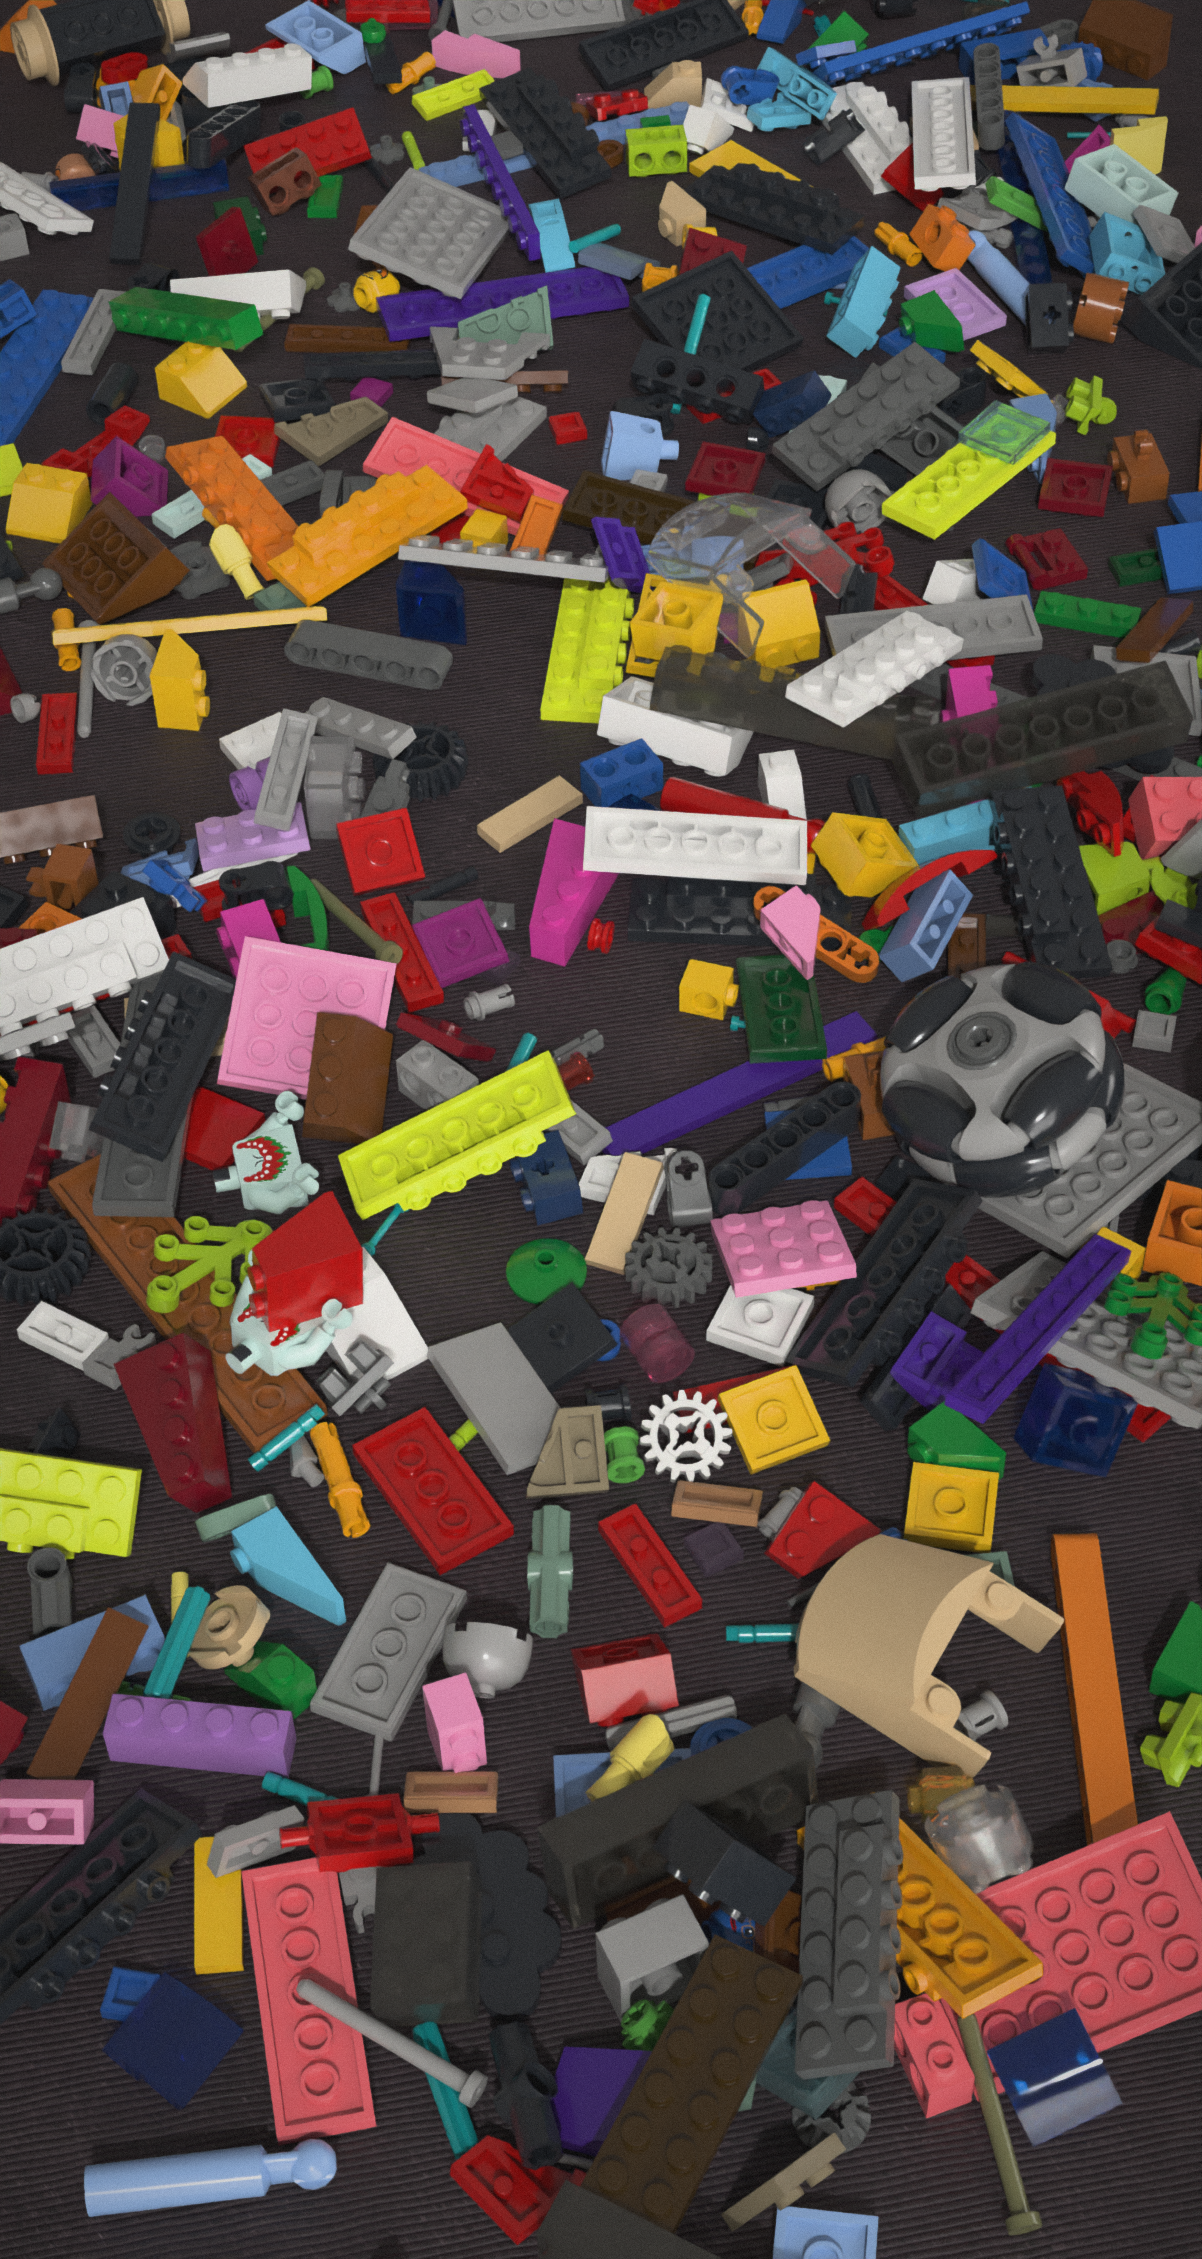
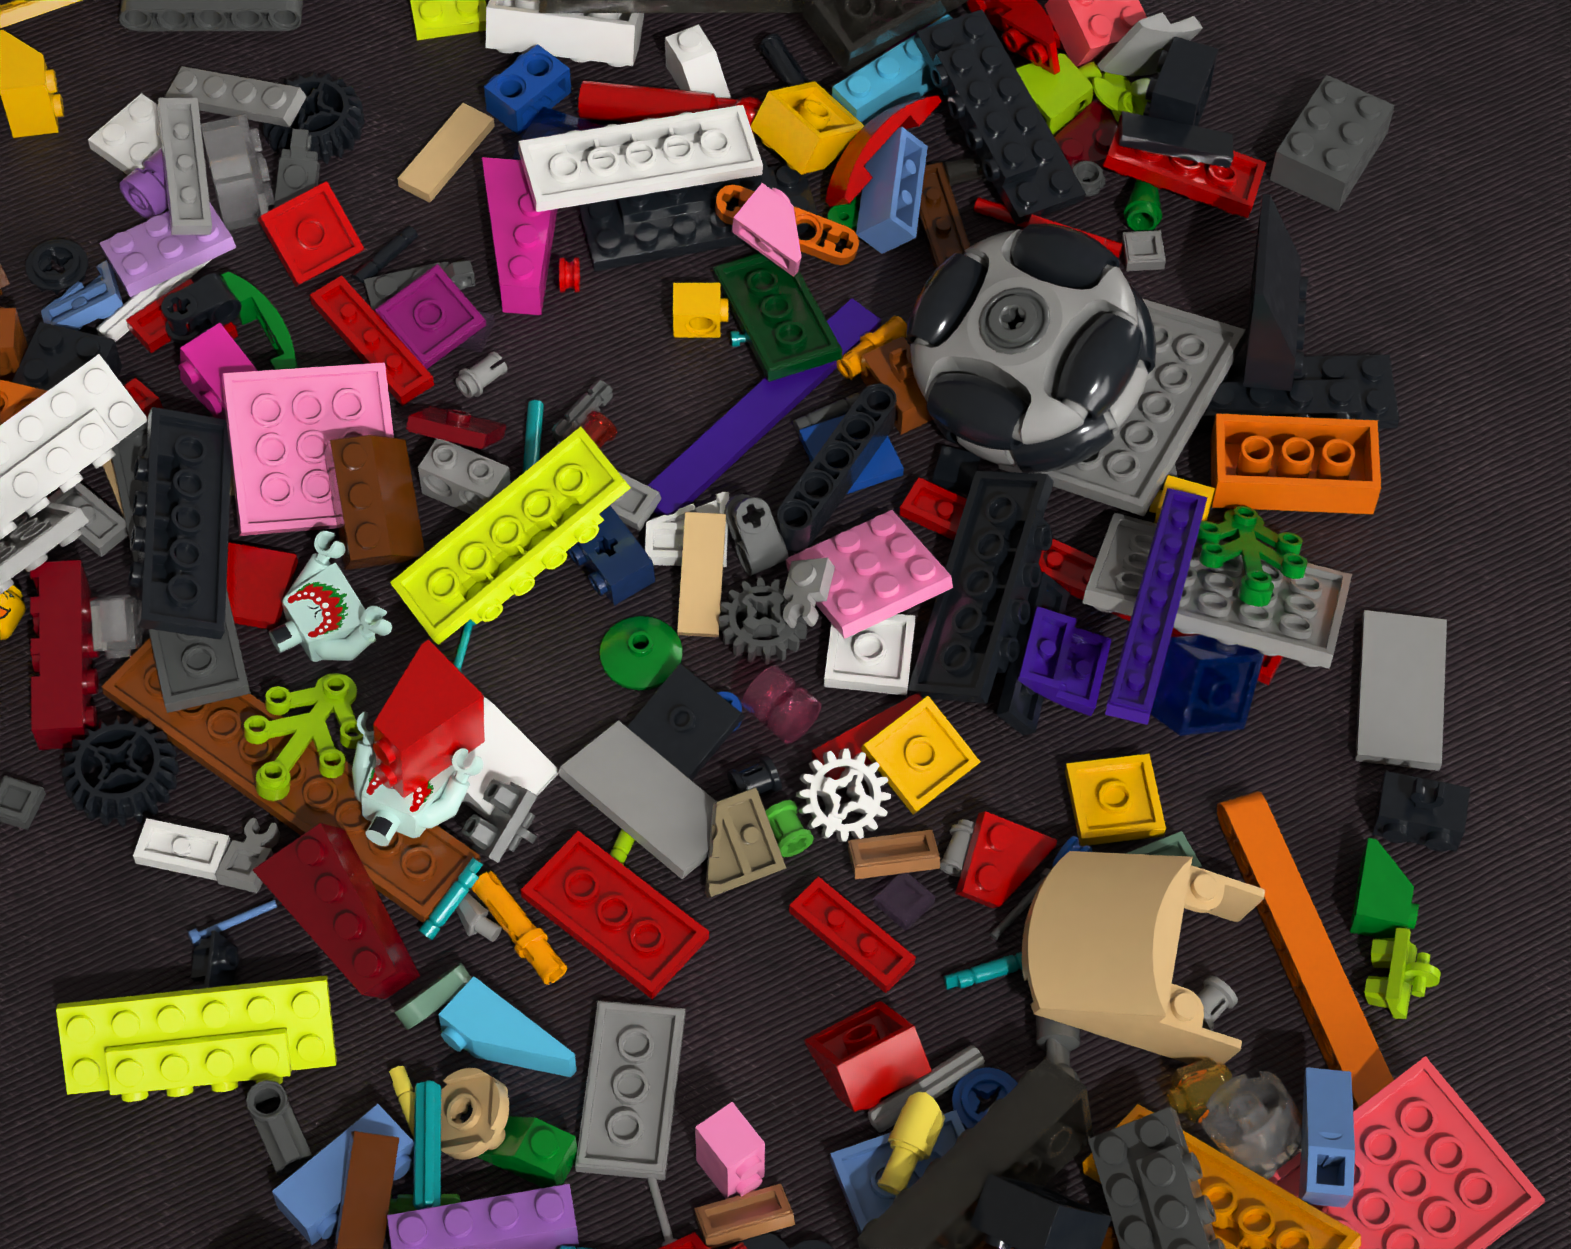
camera: 20 degrees left, 10 degrees up
blue plate [142,859,207,912] -> none
olive bar [310,879,403,965] -> none
light grey cylinder [443,1622,533,1699] -> none
sand green piece [527,1505,573,1638] -> none
green slope [907,1401,1006,1481] -> none
none -> medium blue piece [188,900,277,947]
none -> light grey plate [783,558,835,628]
none -> medium blue slope [1299,1067,1355,1208]

